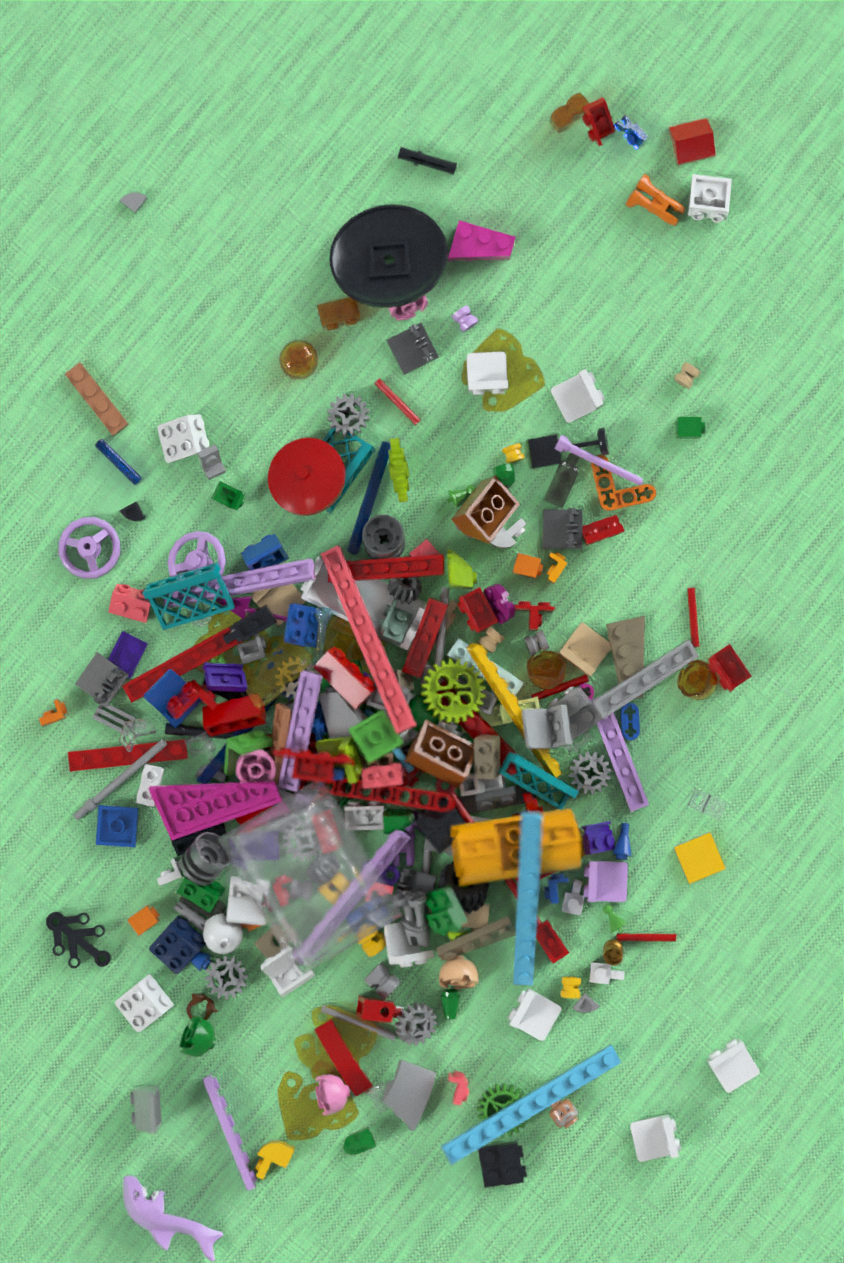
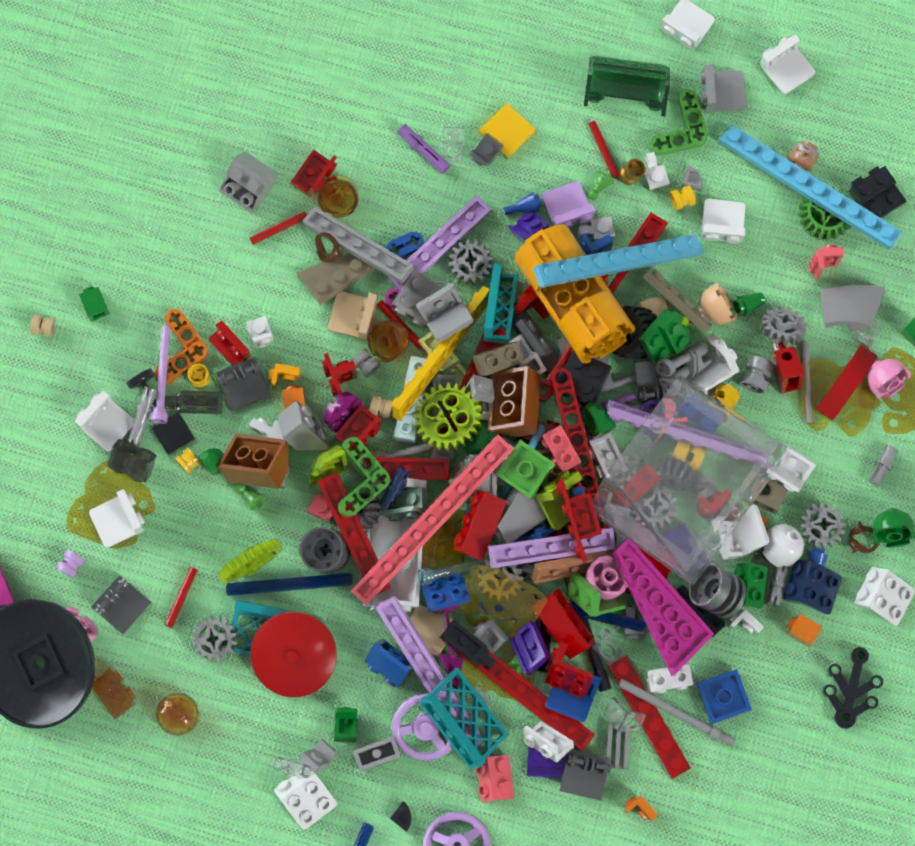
camera: 115 degrees left, 10 degrees down
none -> clear smoke brick [107,439,157,483]
none -> light grey pin [126,386,158,450]
none -> yellow wheel [188,364,210,389]
none -> light grey slope [219,151,278,213]
none -> white bracket [246,316,274,348]
none -> clear pin [273,757,312,778]
none -> light grey slope [278,400,329,451]
none -> reddish brown piece [315,232,342,262]
none -> bright green beam [338,437,390,517]
none -> light grey brick [353,736,401,773]
none -> dark blue pin [379,466,411,510]
none -> medium lavender pin [397,124,451,174]
none -> light grey bracket [465,375,495,403]
none -> dark grey bracket [469,133,504,166]
none -> white bracket [523,721,574,763]
none -> clear green windscreen [583,56,670,117]
none -> bright green beam [649,89,708,156]
none -> light grey bracket [700,65,746,112]
none -> light grey axle [869,445,899,486]

